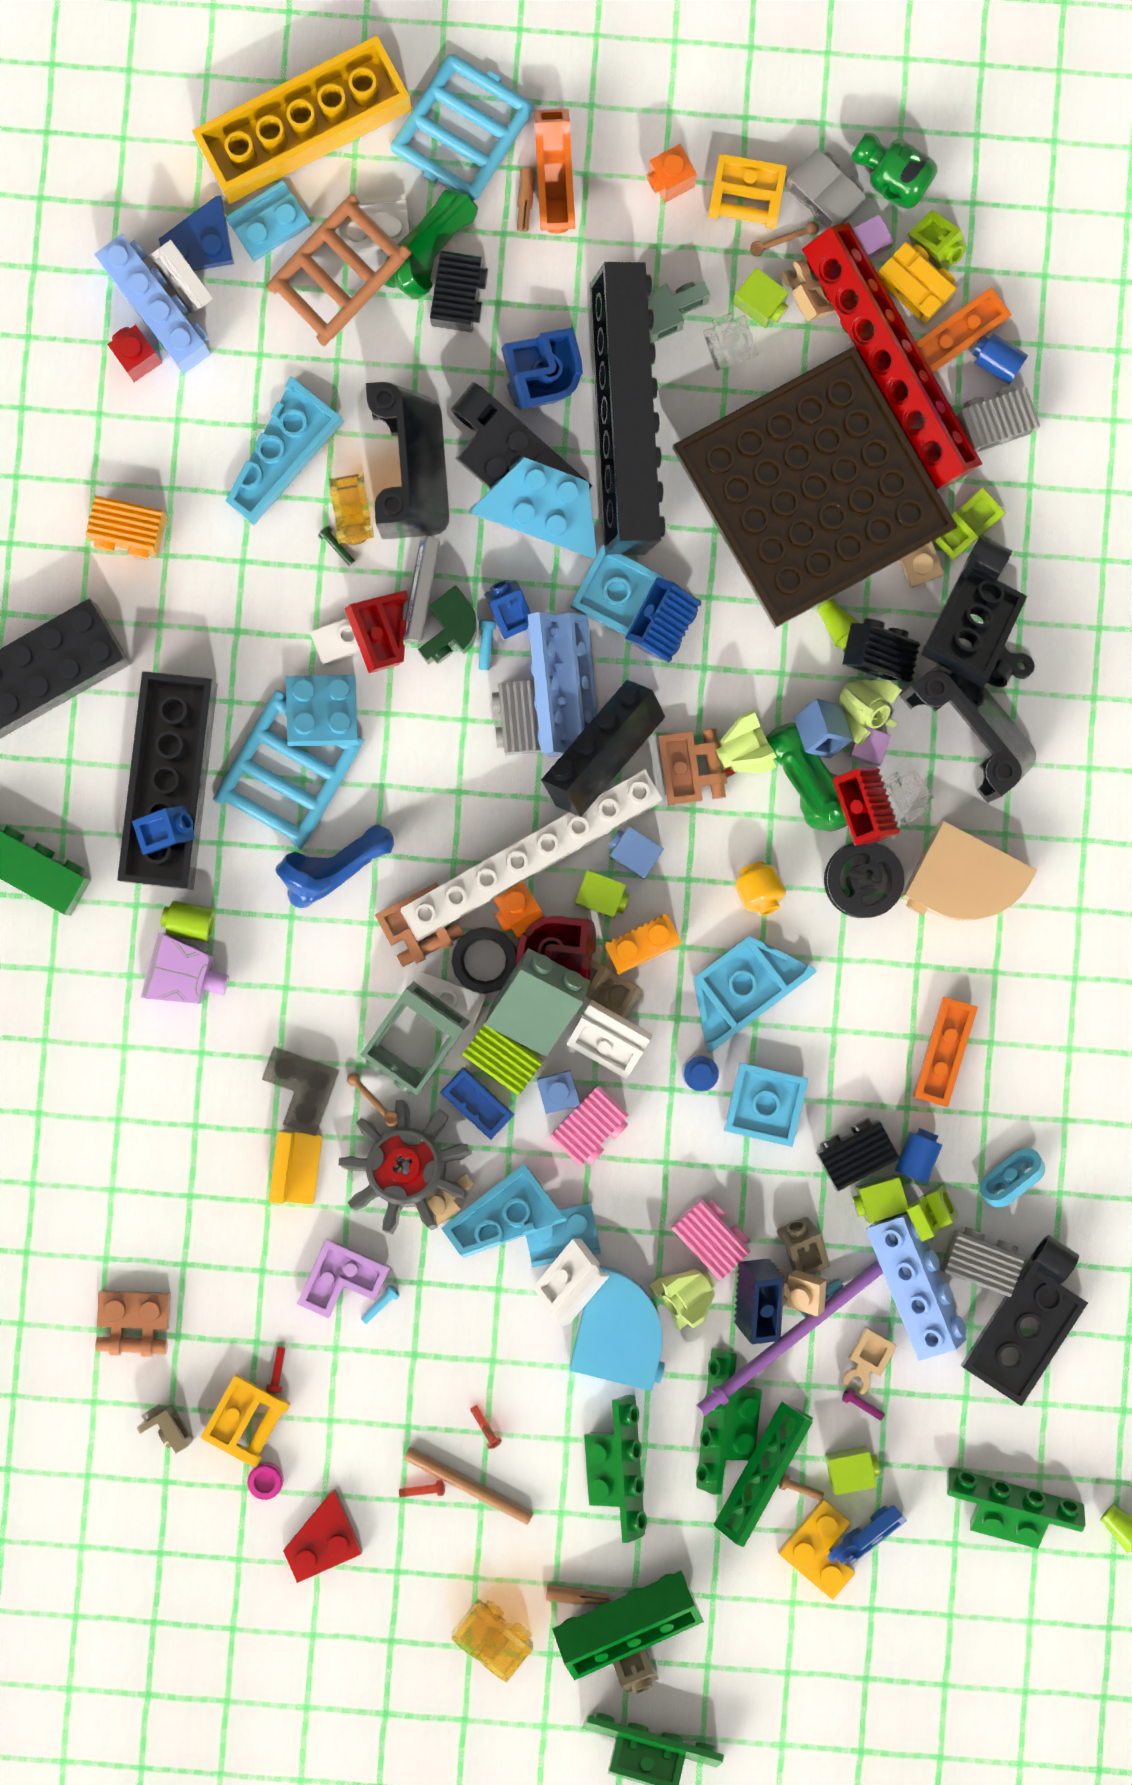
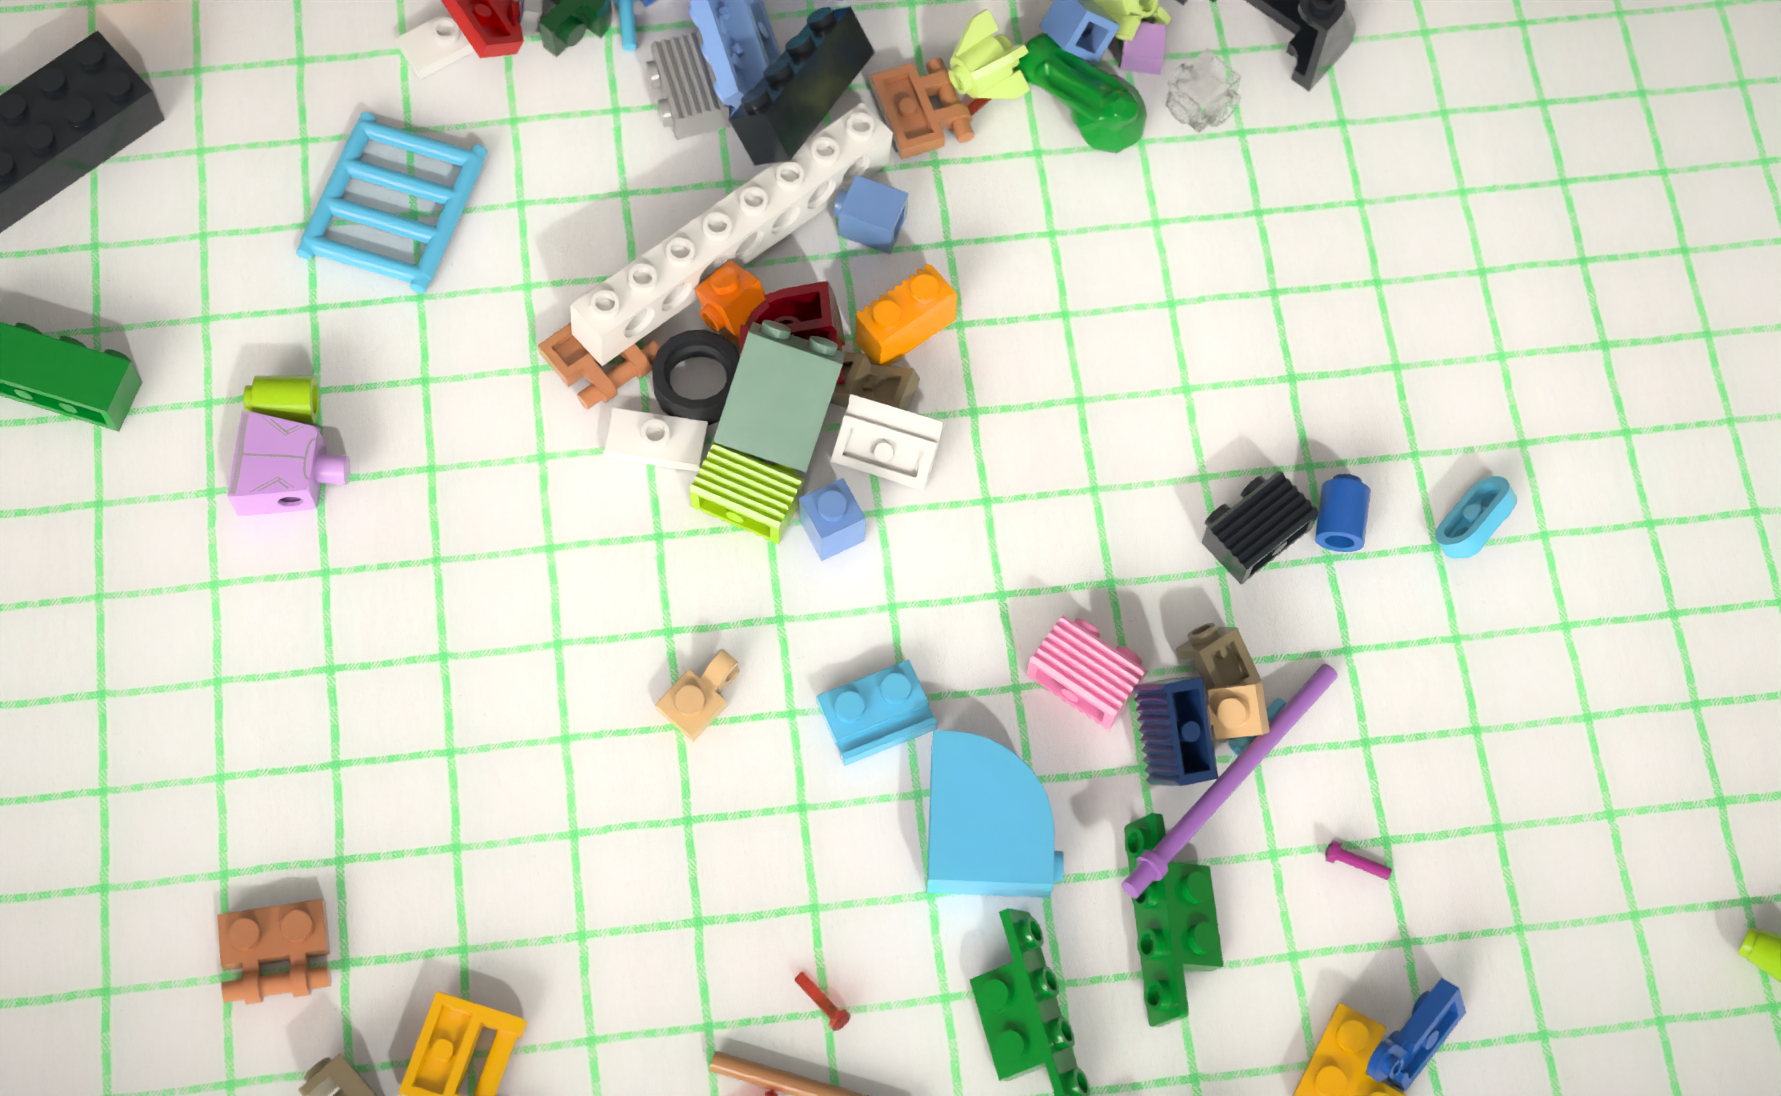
camera: 15 degrees left, 20 degrees down
black brick [117,671,218,890] -> none
blue bracket [132,806,195,855] -> none
clear smoke plate [262,1046,340,1136] -> none
red piece [266,1346,286,1394] -> none
yellow panel [269,1130,323,1205] -> none
blue hair [275,824,394,908] -> none
medium azure plate [286,675,358,746] -> none
lavender plate [297,1238,391,1318] -> none
dark grey gear [338,1100,472,1234] -> none
medium nougat hinge [347,1073,399,1127] -> none
sand green window [360,981,470,1096] -> none
medium azure piece [361,1285,400,1324] -> none
blue plate [440,1067,515,1140] -> none
medium azure wing [441,1164,567,1258] -> none
white plate [533,1239,609,1325] -> none
bright pink brick [549,1085,628,1166] -> none
lime brick [575,870,630,919] -> none
yellowish green brick [649,1268,715,1331] -> none
blue brick [682,1055,719,1092] -> none
medium azure wing [693,936,817,1053] -> none
green fence [713,1401,813,1547] -> none
medium azure plate [724,1062,808,1147] -> none
yellow head [735,861,786,916] -> none
medium nougat piece [779,1473,824,1501] -> none
black wheel [824,842,904,918] -> none
lime brick [825,1446,881,1495] -> none
red brick [832,767,900,846] -> none
tan plate [842,1327,897,1395] -> none
lime brick [852,1175,908,1223] -> none
light blue brick [866,1212,967,1361] -> none
tan brick [901,821,1037,921] -> none
lime slope [906,1184,958,1242] -> none
orange plate [912,997,978,1107] -> none
light grey brick [940,1227,1025,1297] -> none
green bracket [947,1467,1086,1549] -> none
black hinge [960,1235,1088,1406] -> none

